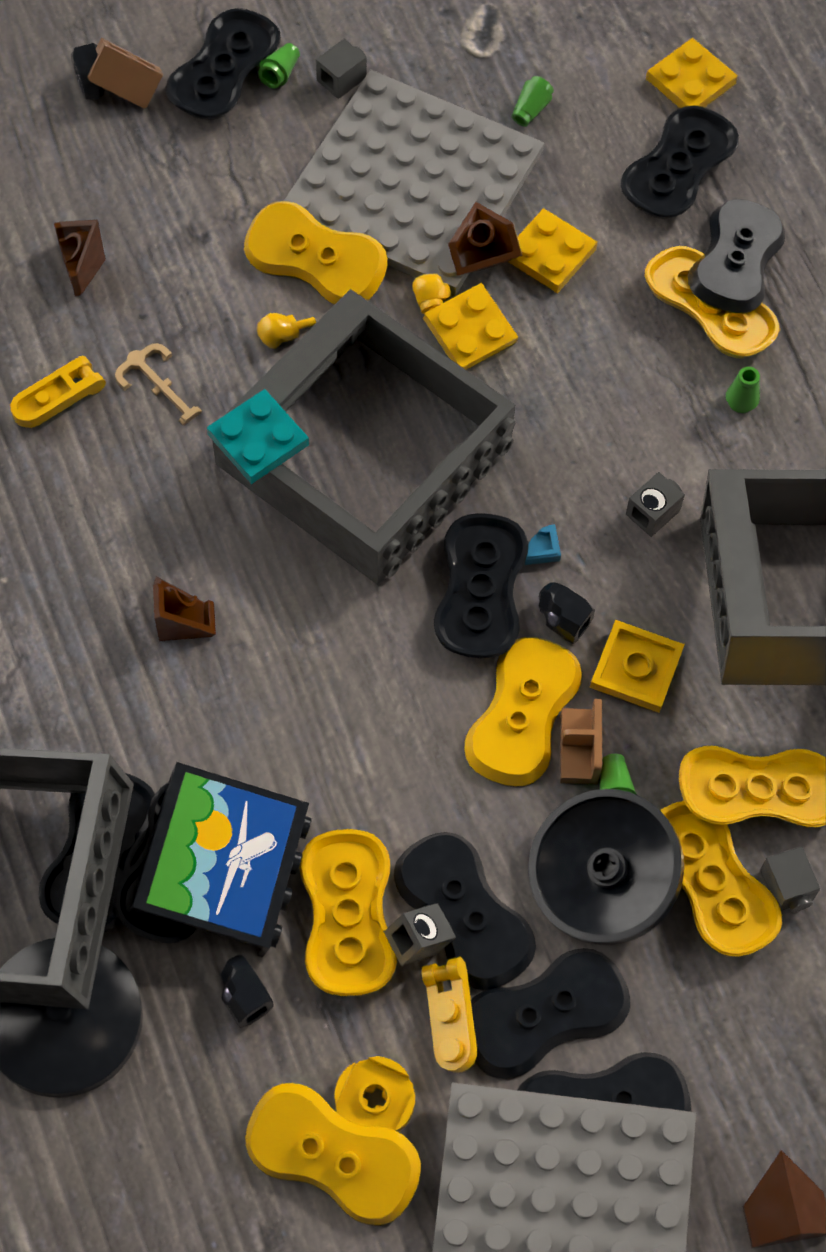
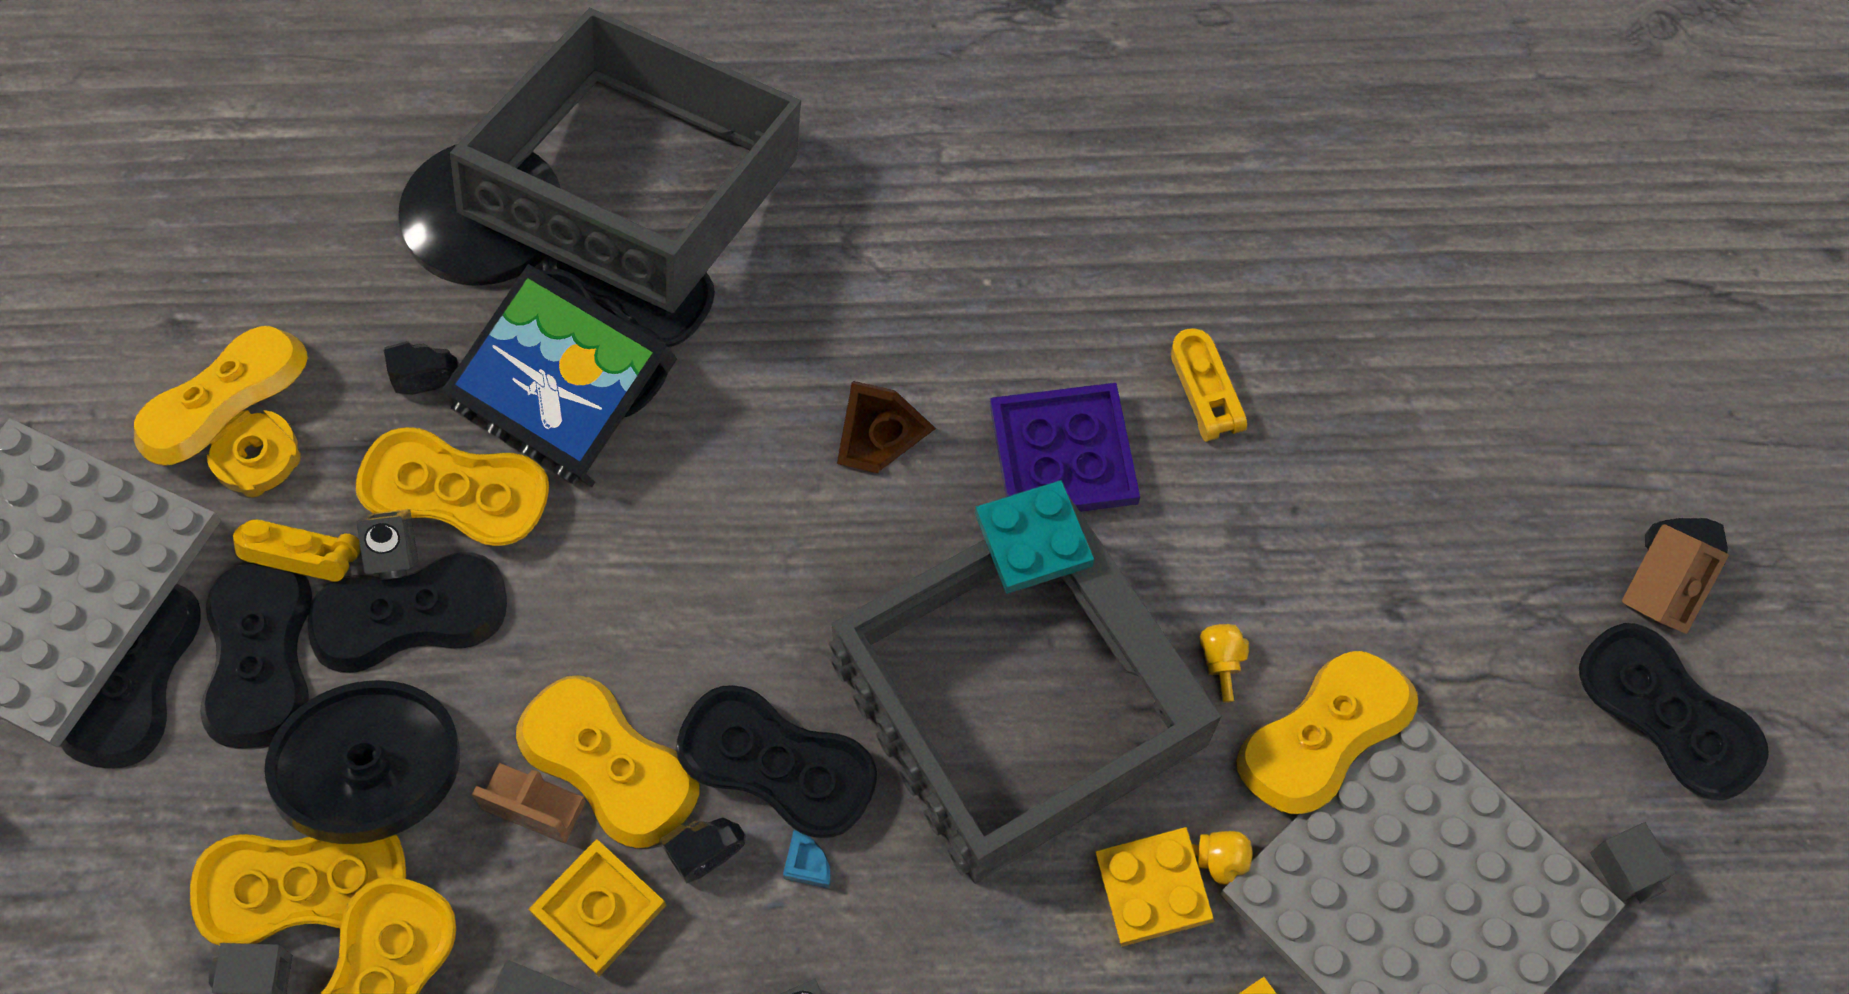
camera: 110 degrees right, 0 degrees up
reddish brown slope [54,219,106,296] -> none
tan piece [115,343,202,426] -> none
bright green cone [258,43,300,88] -> none
reddish brown slope [448,202,523,276] -> none
bright green cone [600,753,637,795] -> none
none -> dark purple plate [990,383,1140,512]

